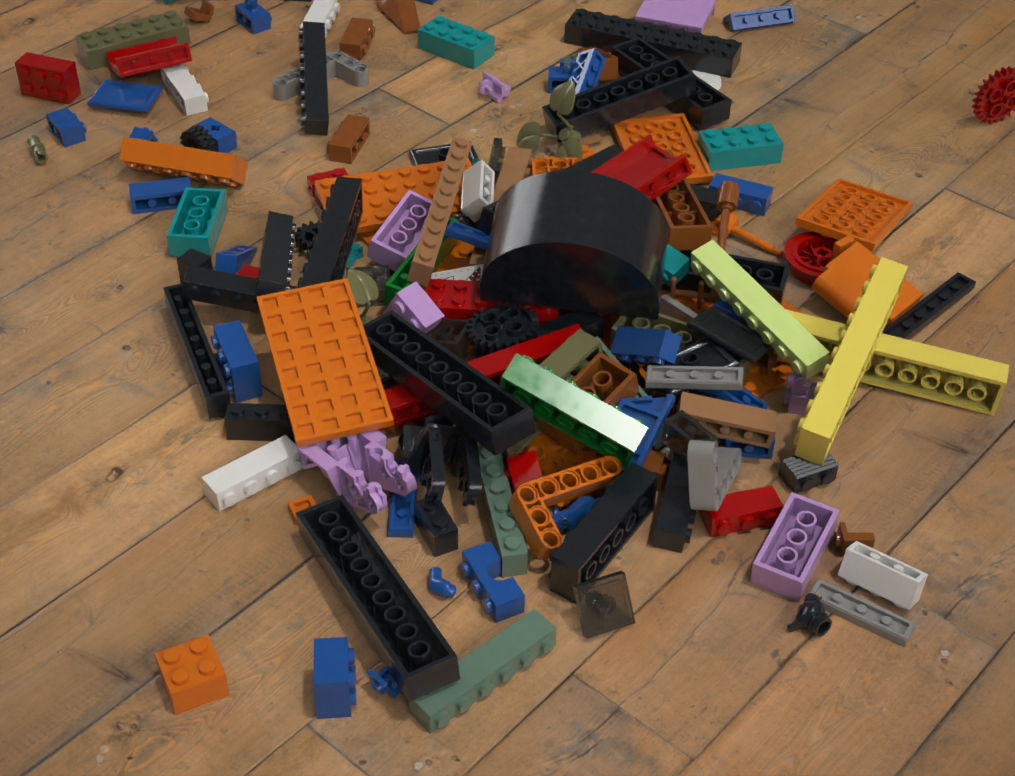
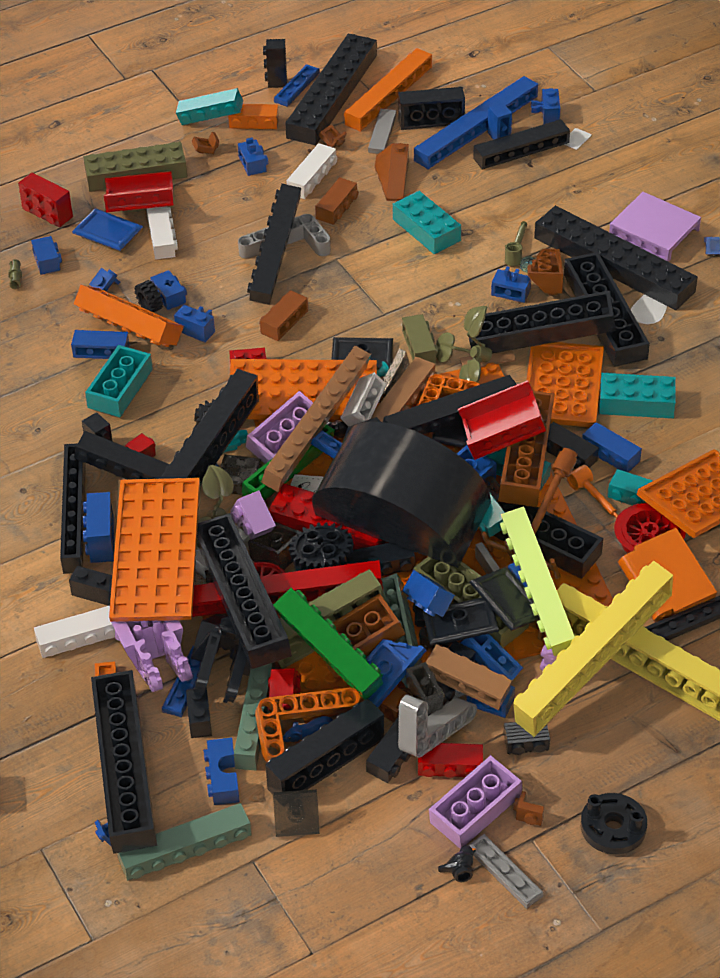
camera: 20 degrees right, 5 degrees up
blue slope [215,245,258,274] -> none
black brick [255,211,296,299] -> none
blue brick [313,637,357,719] -> none
blue arm [429,567,456,598] -> none
lavender hips [478,72,511,103] -> none
blue fence [569,48,606,94] -> none
light grey tile [646,365,744,390] -> none
orange tile [831,235,855,260] -> none
white brick [838,541,928,610] -> none
none -> blue brick [174,305,215,342]
none -> olive brick [402,314,439,363]
none -> olive piece [505,221,527,266]
none -> black piece [580,793,647,854]
none -> teal brick [608,469,653,505]

